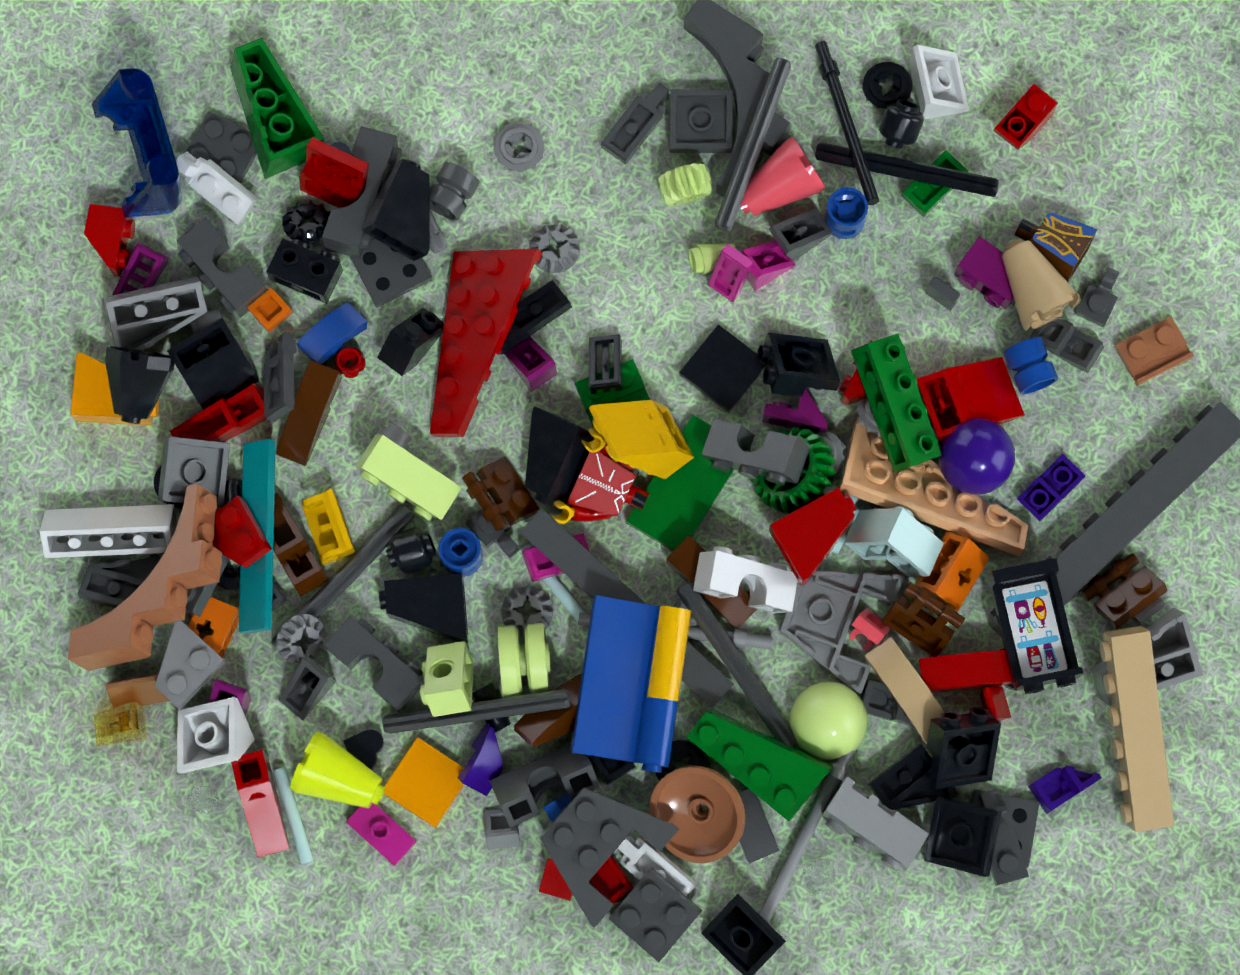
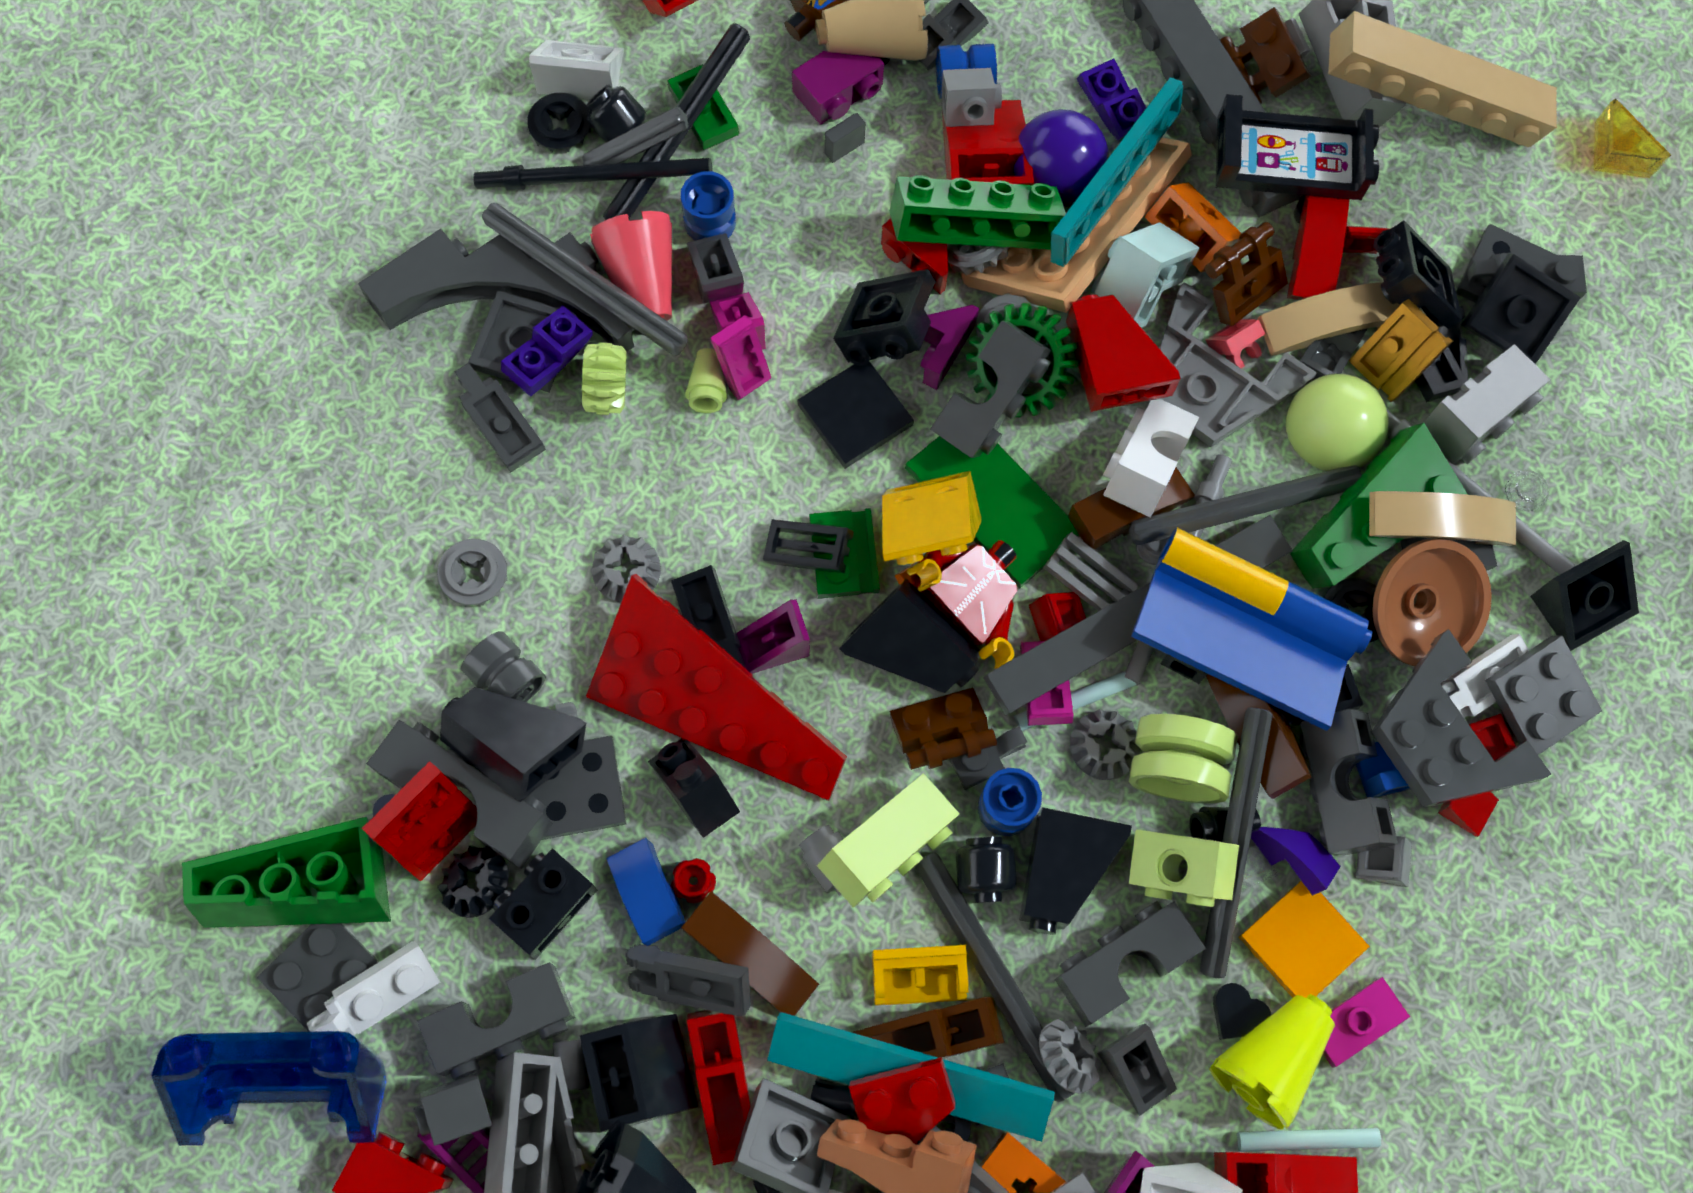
camera: 80 degrees left, 5 degrees down
orange plate [247,287,293,333] -> none
dark purple slope [1028,765,1102,814] -> none
none -> dark grey brick [414,1073,492,1146]
none -> dark purple slope [501,306,593,397]
none -> dark grey axle [582,107,689,165]
none -> light grey brick [941,68,1002,127]
none -> red slope [1029,592,1086,641]
none -> light grey tile [1043,532,1139,611]
none -> teal tile [1051,77,1183,267]
none -> pearl gold plate [1349,299,1453,403]
none -> tan slope [1369,491,1516,546]
none -> clear yellow slope [1593,98,1671,178]

